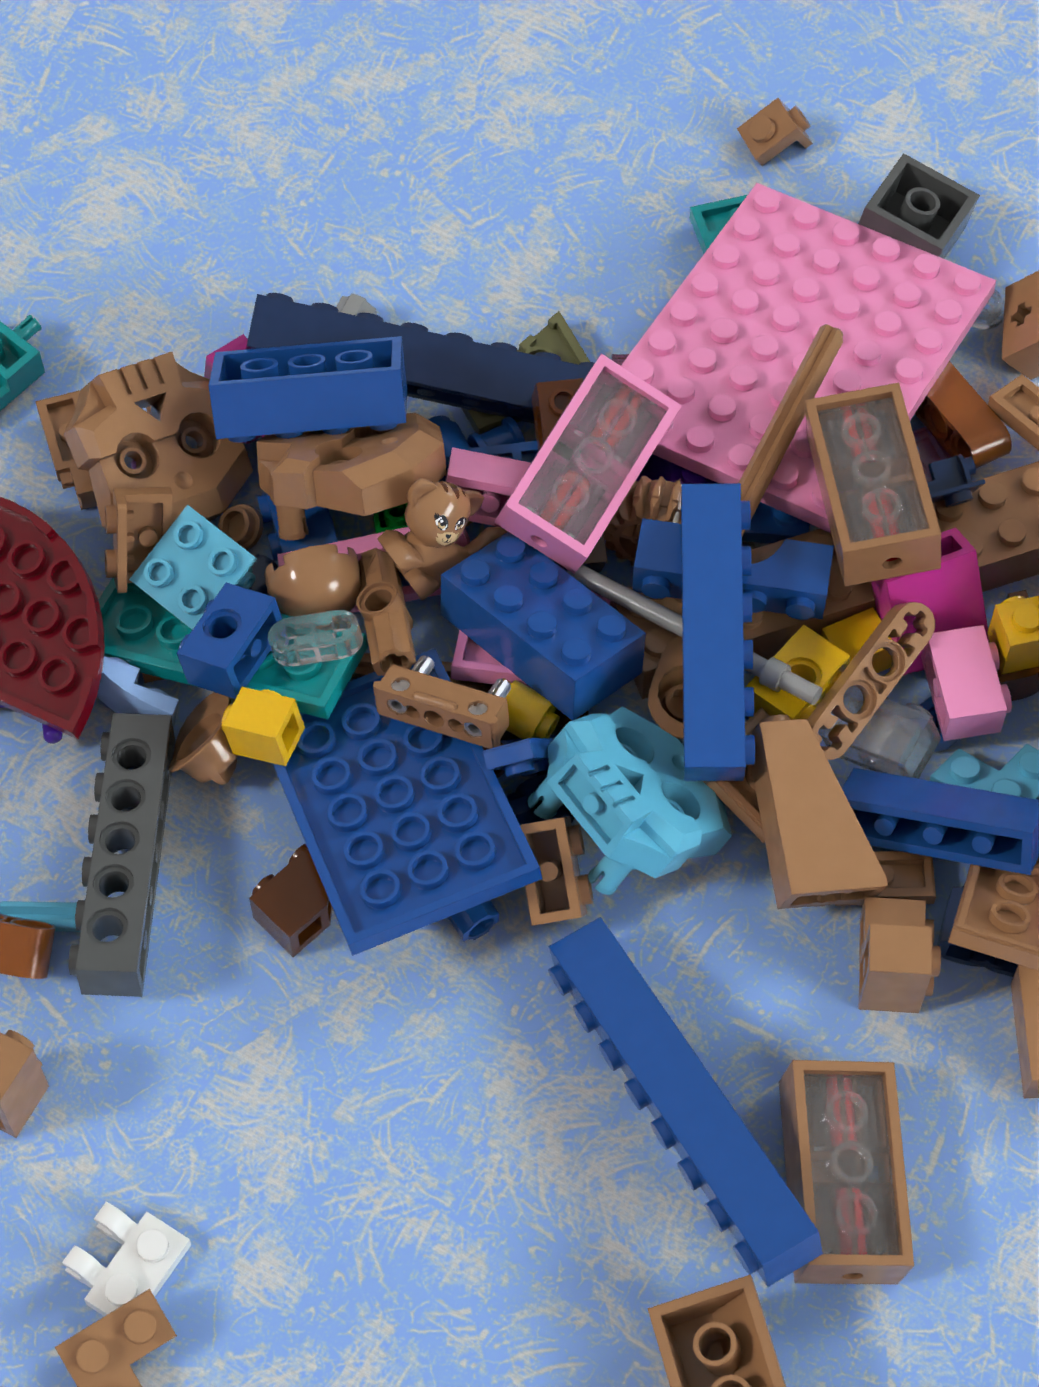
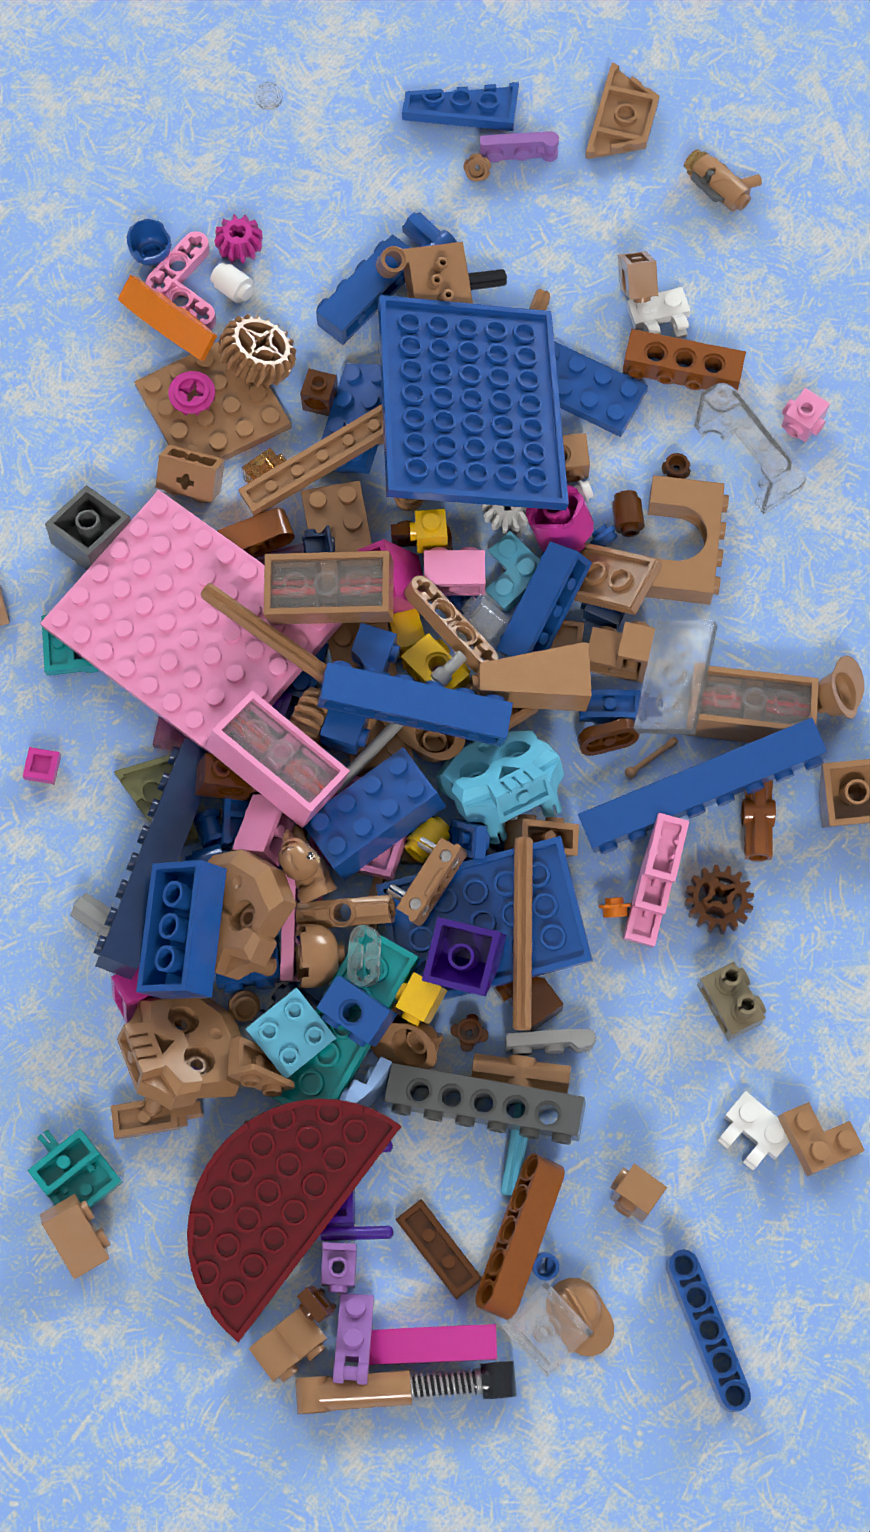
camera: 80 degrees left, 10 degrees up
none -> dark pink plate [22,747,61,785]
none -> dark purple slope [422,917,507,997]
none -> reddish brown plate [451,1014,489,1052]
none -> medium nougat piece [471,1053,571,1094]
none -> light grey hinge [504,1028,597,1056]
none -> medium nougat axle [513,837,533,1031]
none -> reddish brown plate [577,718,640,756]
none -> blue hinge [579,689,664,723]
none -> orange plate [598,897,631,918]
none -> bright pink slope [622,813,689,947]
none -> medium nougat hinge [625,736,679,779]
none -> clear tile [634,620,718,734]
none -> reddish brown gear [684,865,754,935]
none -> dark tan brick [697,962,766,1041]
none -> dark orange piece [741,780,776,862]
none -> medium nougat piece [817,655,864,719]

